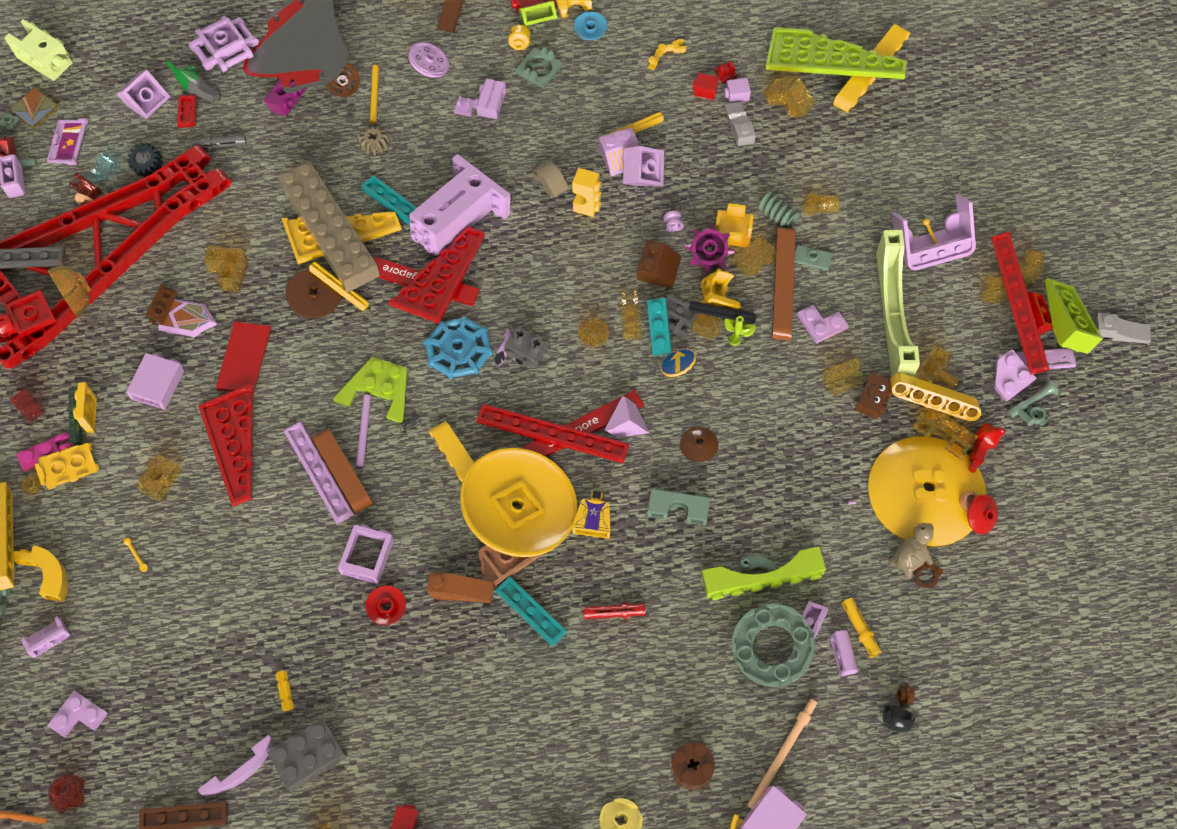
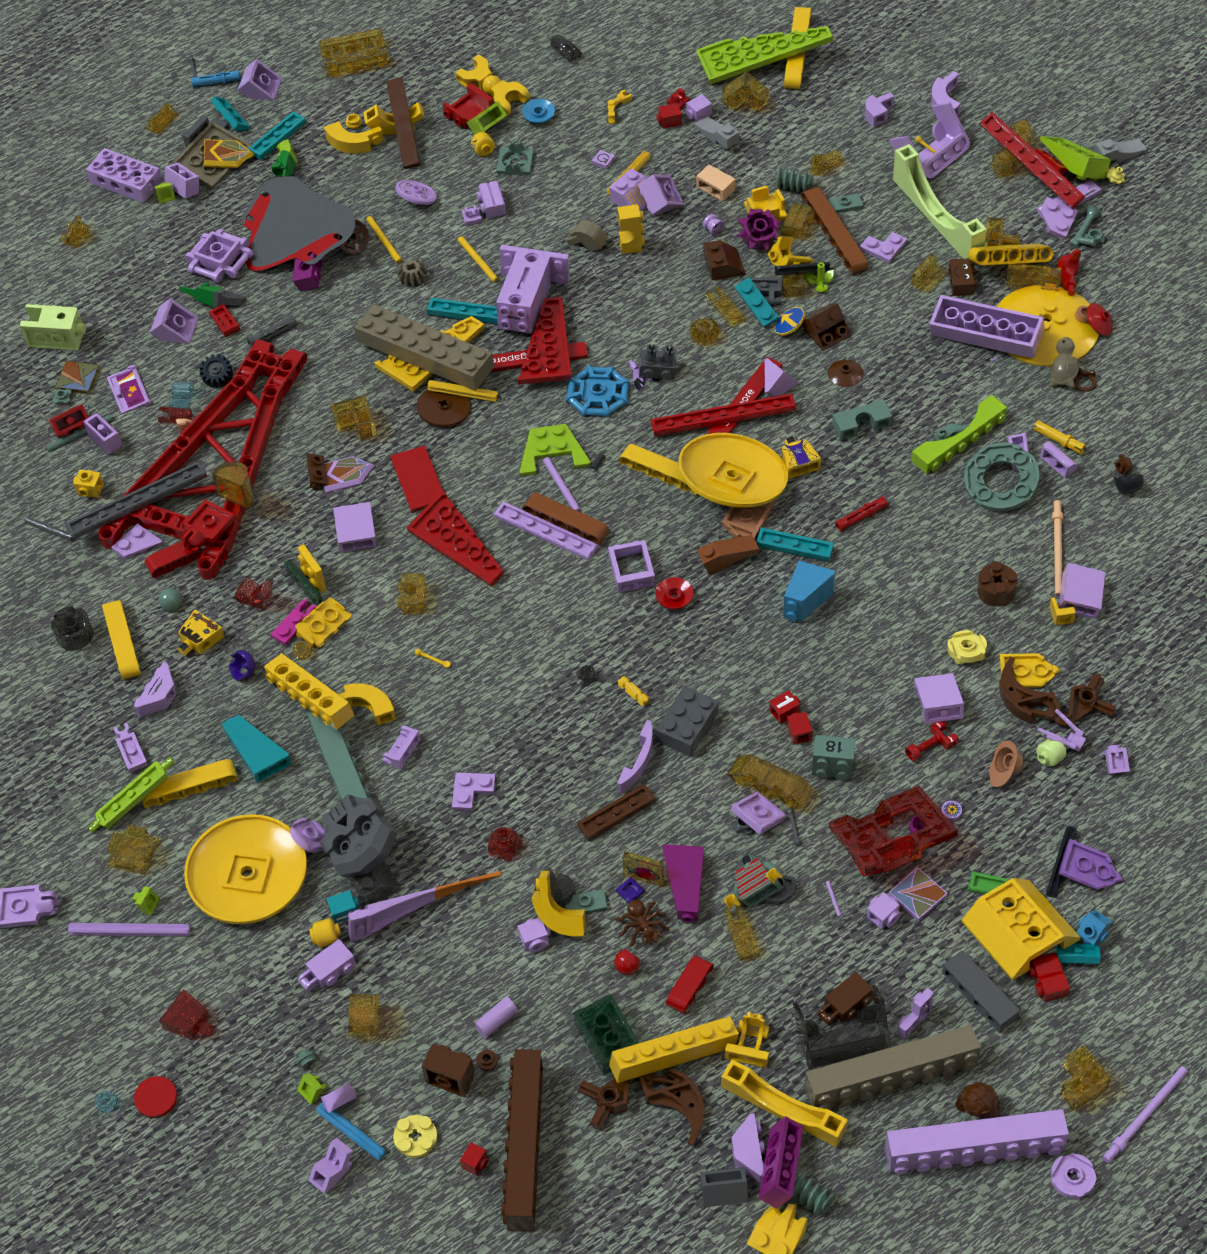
camera: 25 degrees left, 10 degrees down
none -> yellow bar [458,236,499,283]
none -> clear smoke plate [576,665,599,685]
none -> lavender tile [592,150,615,169]
none -> light nougat brick [696,165,735,201]
none -> red brick [769,690,801,724]
none -> dark azure slope [783,561,835,622]
none -> reddish brown slope [802,303,852,351]
none -> lavender brick [865,92,894,127]
none -> lavender brick [929,295,1045,358]
none -> lavender arch [931,71,961,116]
none -> light yellow plant [1106,167,1125,184]

